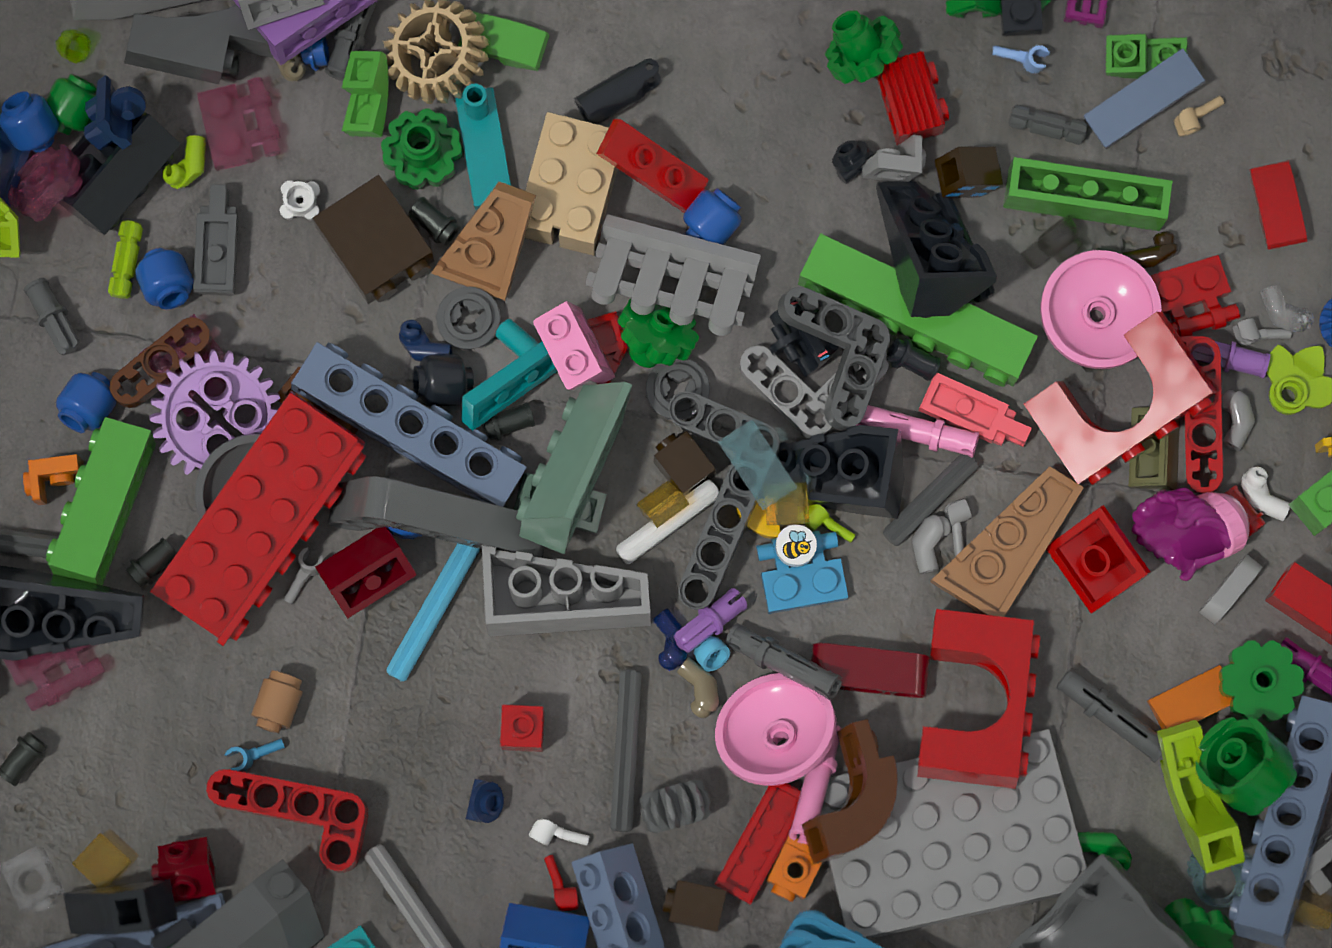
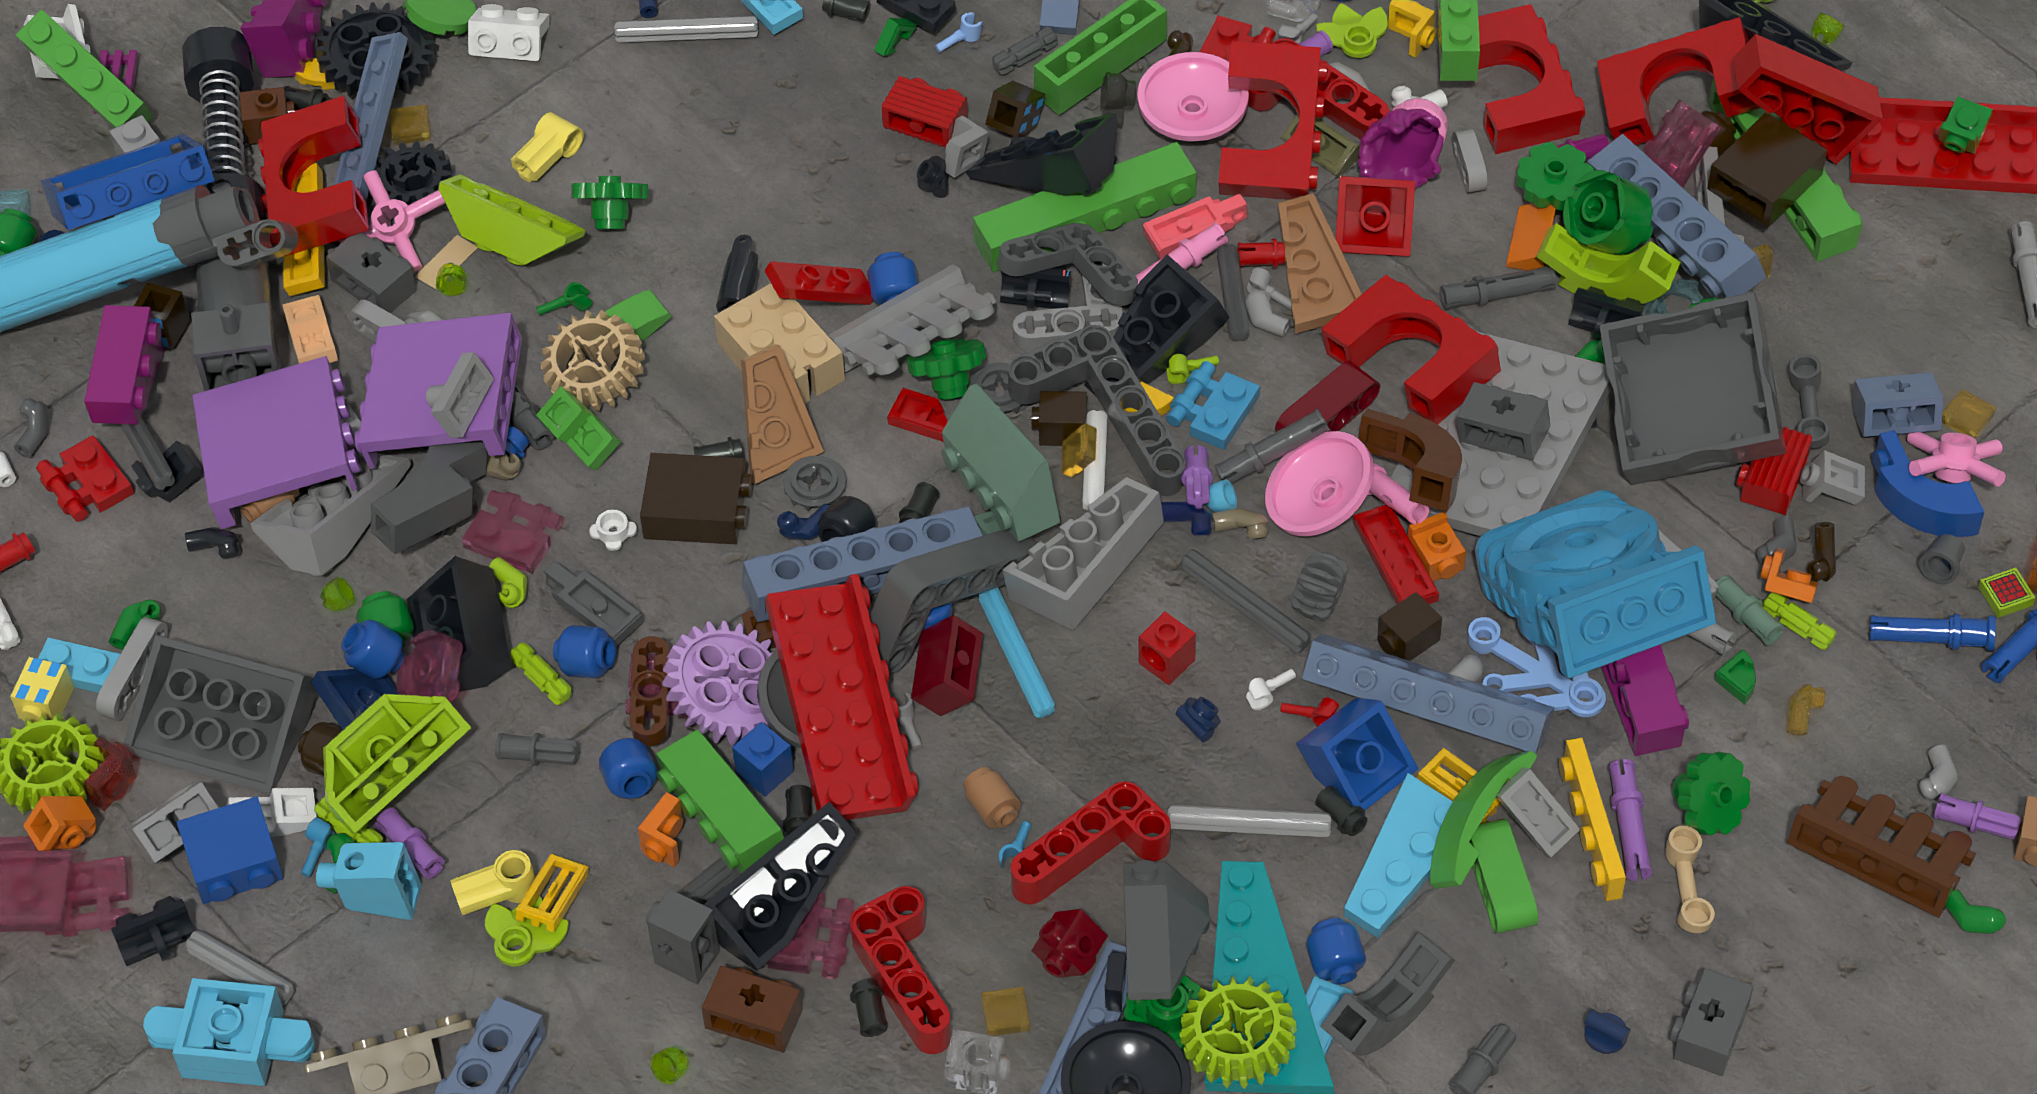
camera: 45 degrees left, 25 degrees down
black slope [63,879,178,935] -> none
dark blue hips [84,75,146,151] -> none
green plant [381,108,462,190] -> none
teal piece [455,83,511,211] -> none
teal piece [462,319,557,431] -> none
bright pink bracket [533,301,615,390] -> none
clear light blue tile [718,419,797,511] -> none
clear yellow tile [764,482,810,525] -> none
tile [775,525,817,567] -> none
green plant [825,10,903,84] -> none
black pin [887,338,941,381] -> none
none -> blue brick [732,722,794,797]
none -> red beam [850,886,952,1054]
none -> red pin [1237,238,1285,269]
none -> dark grey brick [1456,382,1551,460]
none -> black hips [1568,286,1644,340]

